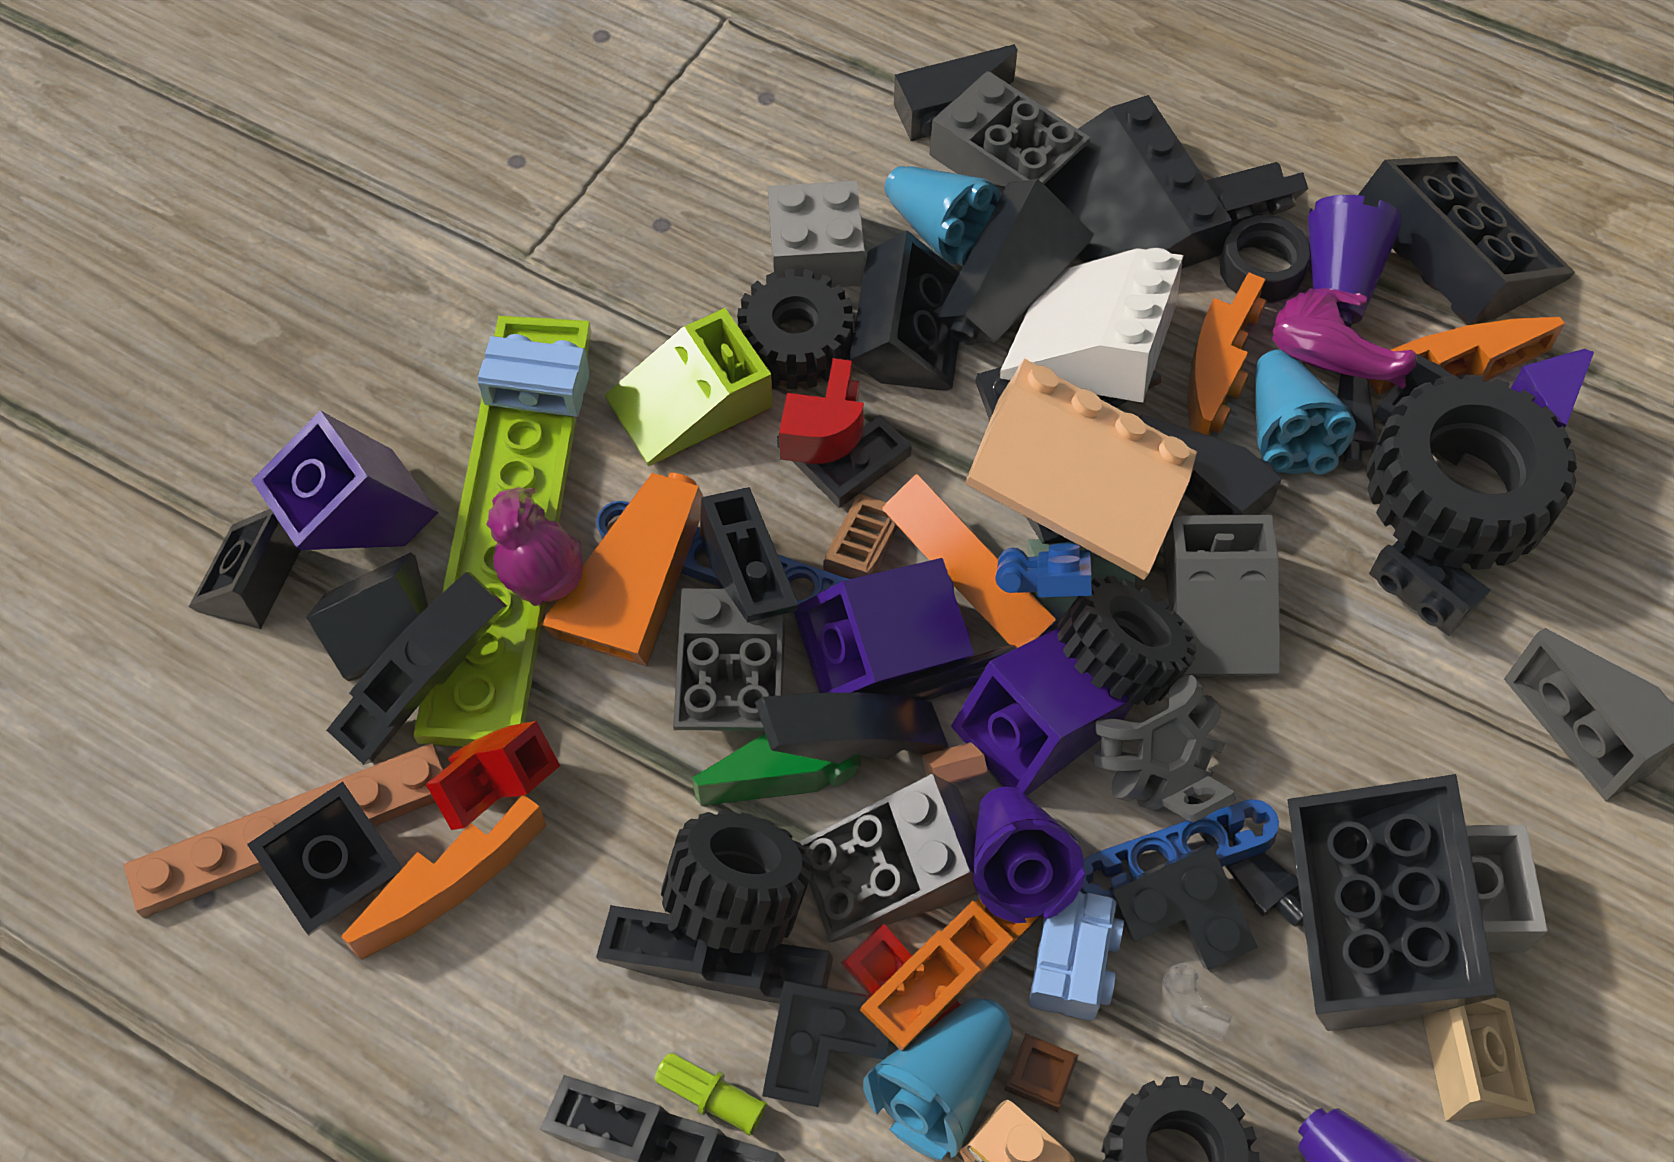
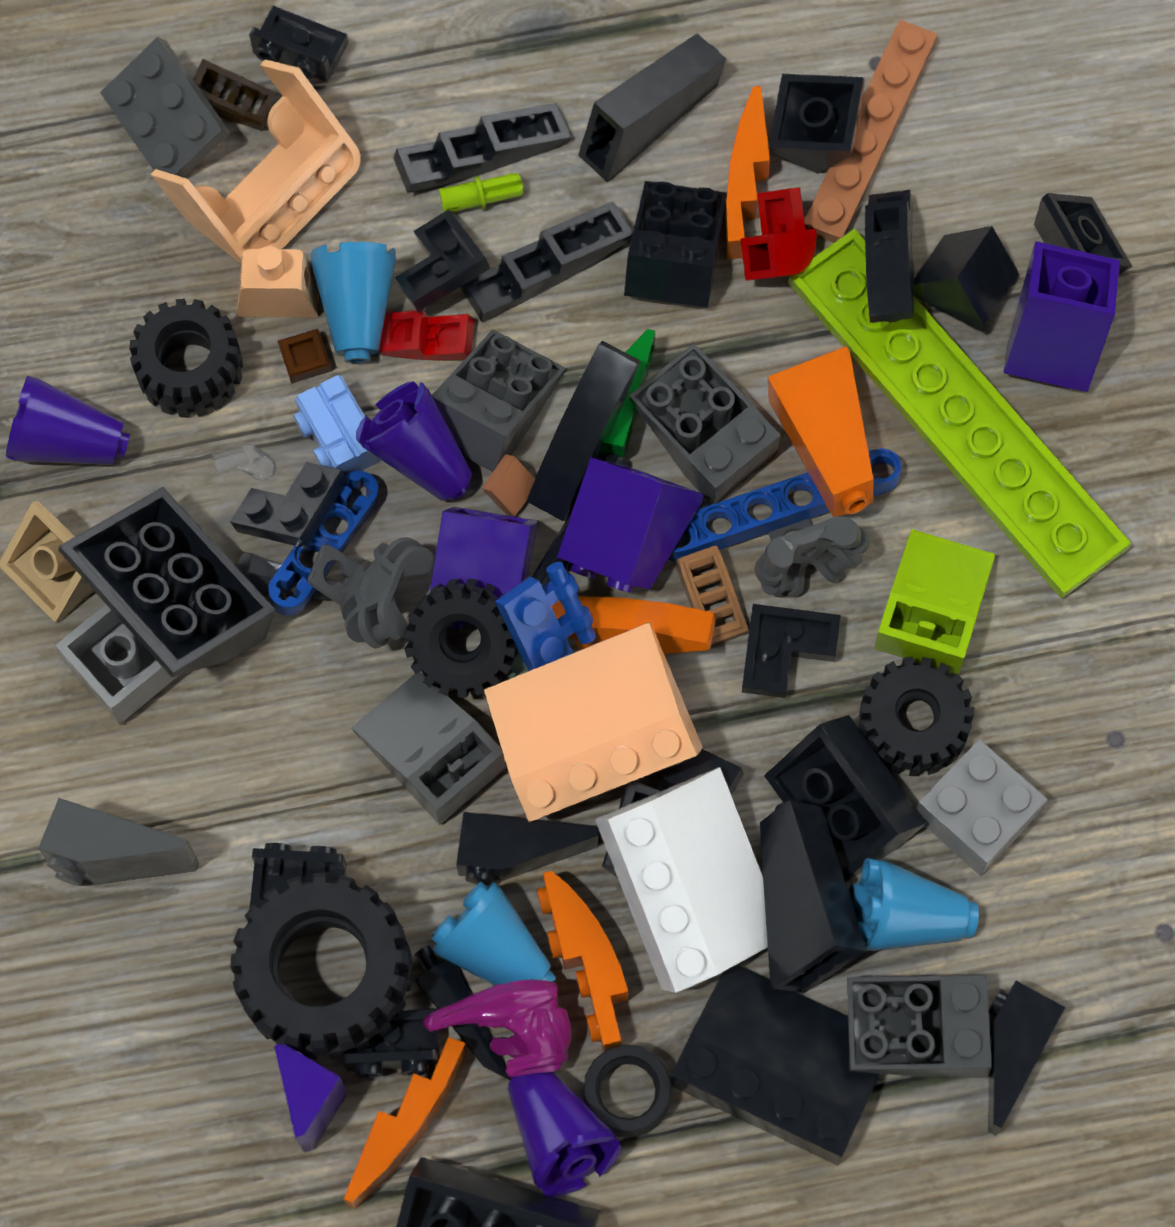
camera: 140 degrees right, 10 degrees up
light blue brick [478,334,590,417] -> none
magenta hair [486,487,583,606] -> none
black tyre [661,811,812,953] -> none
black slope [700,487,798,623] -> none
red brick [779,358,864,464] -> none
orange slope [860,898,1042,1051] -> none
black bracket [1206,162,1309,226] -> none
none -> black slope [578,33,726,182]
none -> black slope [624,181,727,308]
none -> dark grey piece [754,516,870,597]

